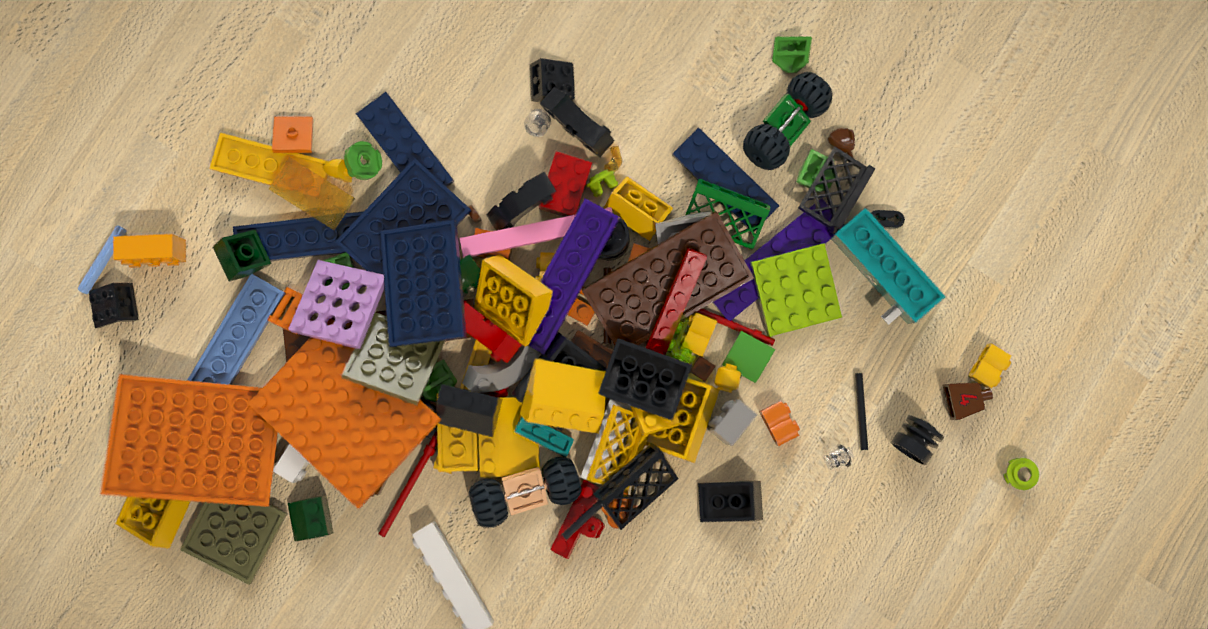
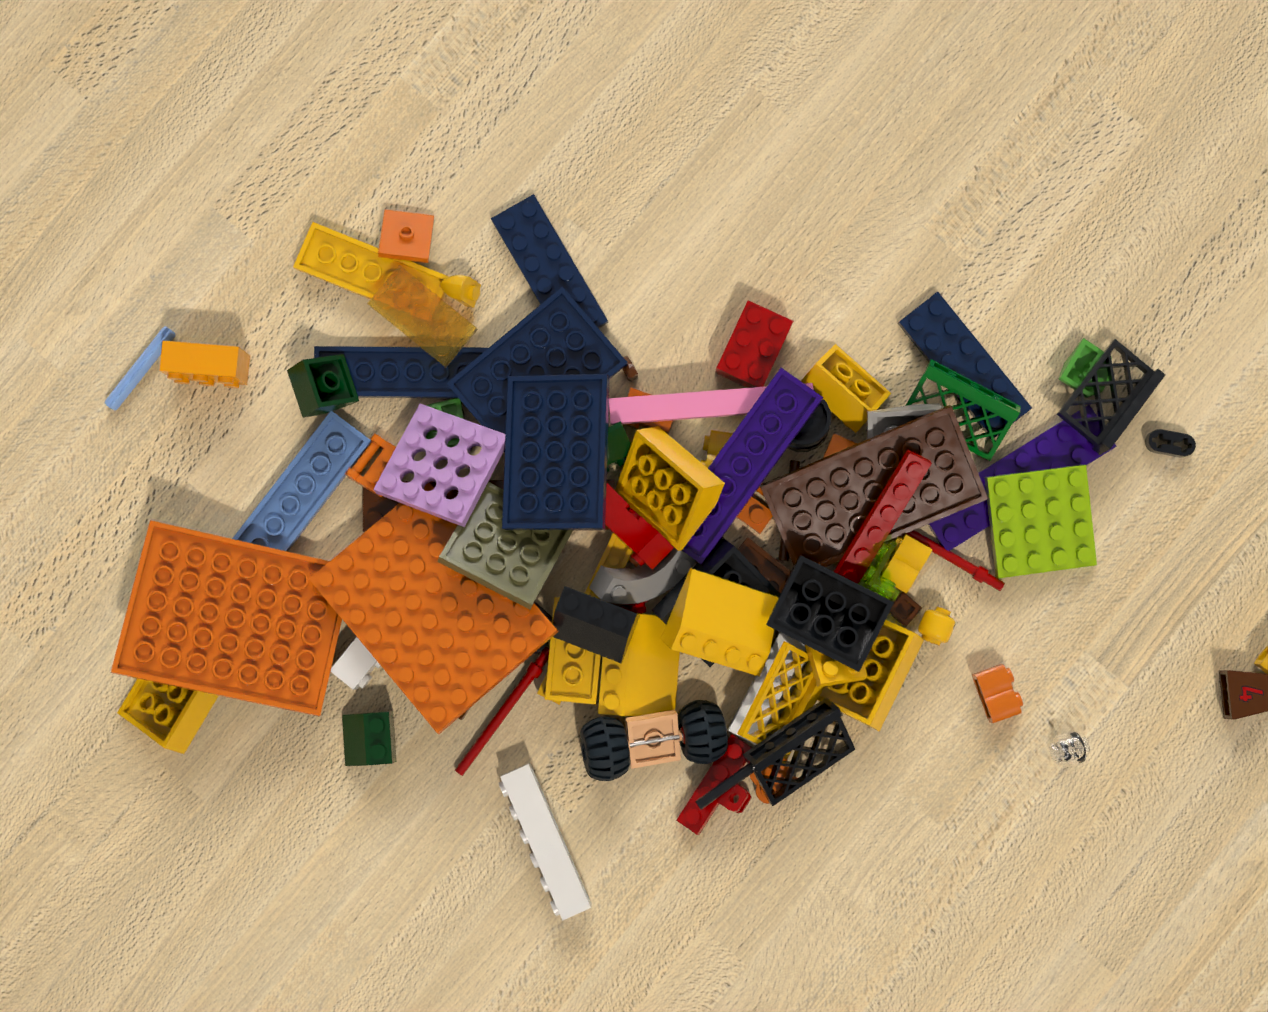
camera: 15 degrees right, 0 degrees up
black bracket [89,283,139,328] -> none
olive plate [180,502,288,585] -> none
bright green plate [344,141,382,180] -> none
bright green slope [422,359,457,402] -> none
black brick [486,171,556,231] -> none
teal plate [514,416,574,457] -> none
clear head [524,109,551,137] -> none
black bracket [530,58,575,102] -> none
black brick [540,87,615,157] -> none
lime piece [586,169,618,198] -> none
clear yellow arm [604,146,623,172] -> none
black slope [698,481,763,522] -> none
light grey brick [708,399,757,446] -> none
bright green slope [722,331,775,383] -> none
black plate [743,72,833,170] -> none
bright green slope [772,36,812,73] -> none
reddish brown piece [827,128,855,158] -> none
teal piece [831,208,946,325] -> none
black bar [855,373,868,450] -> none
black wheel [891,415,944,466] -> none

